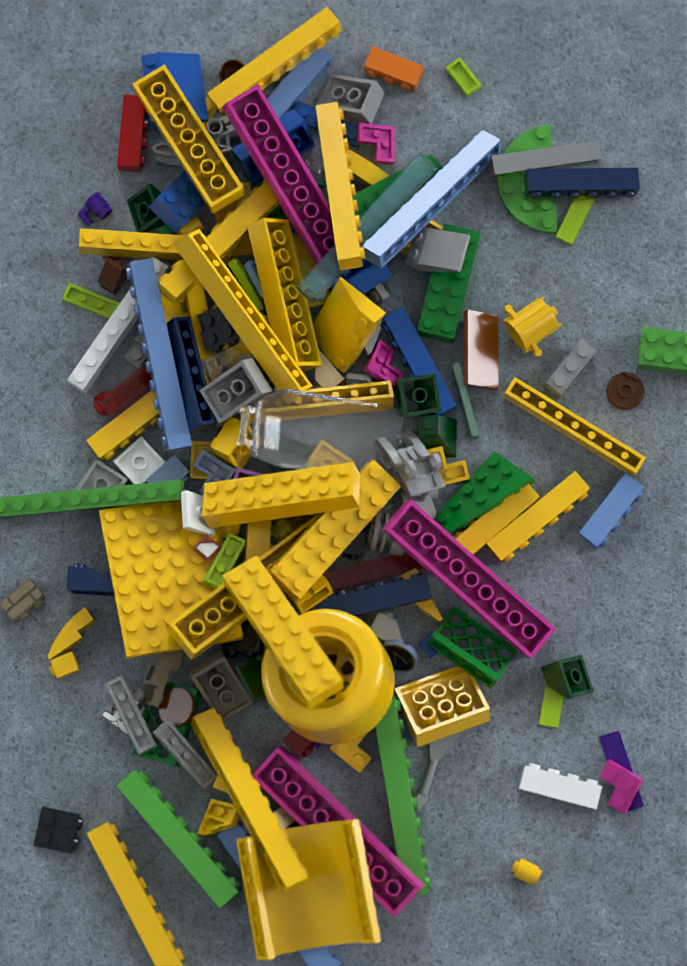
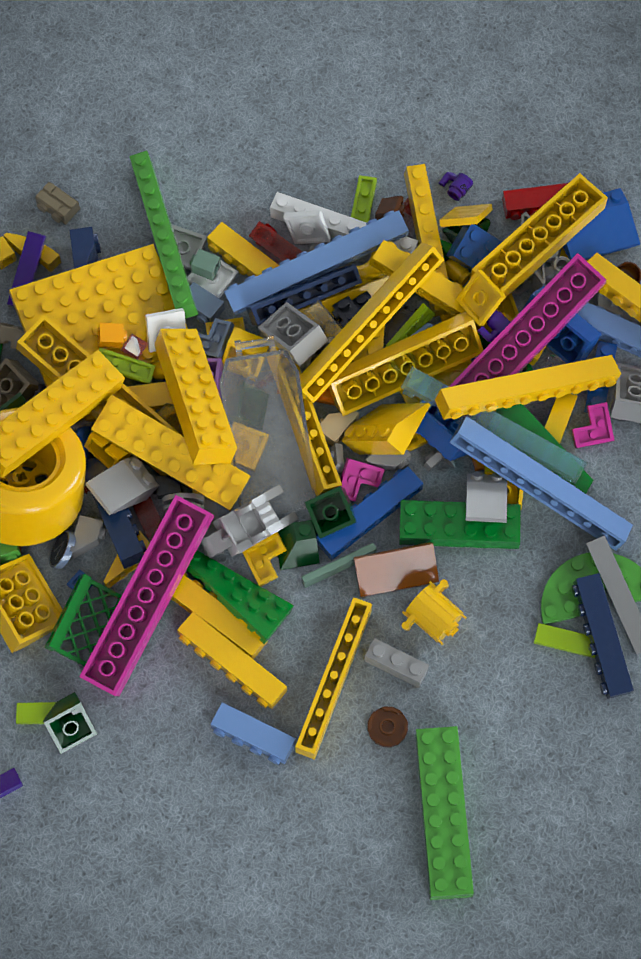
camera: 75 degrees right, 10 degrees down
none -> dark purple slope [7,231,46,306]
none -> light grey slope [85,456,159,515]
none -> light orange brick [98,323,127,348]
none -> sand green brick [190,249,221,281]
none -> white plate [284,210,331,244]
none -> yellow tile [439,204,493,227]
none -> yellow plate [456,270,506,326]
none -> dark purple piece [478,310,511,342]

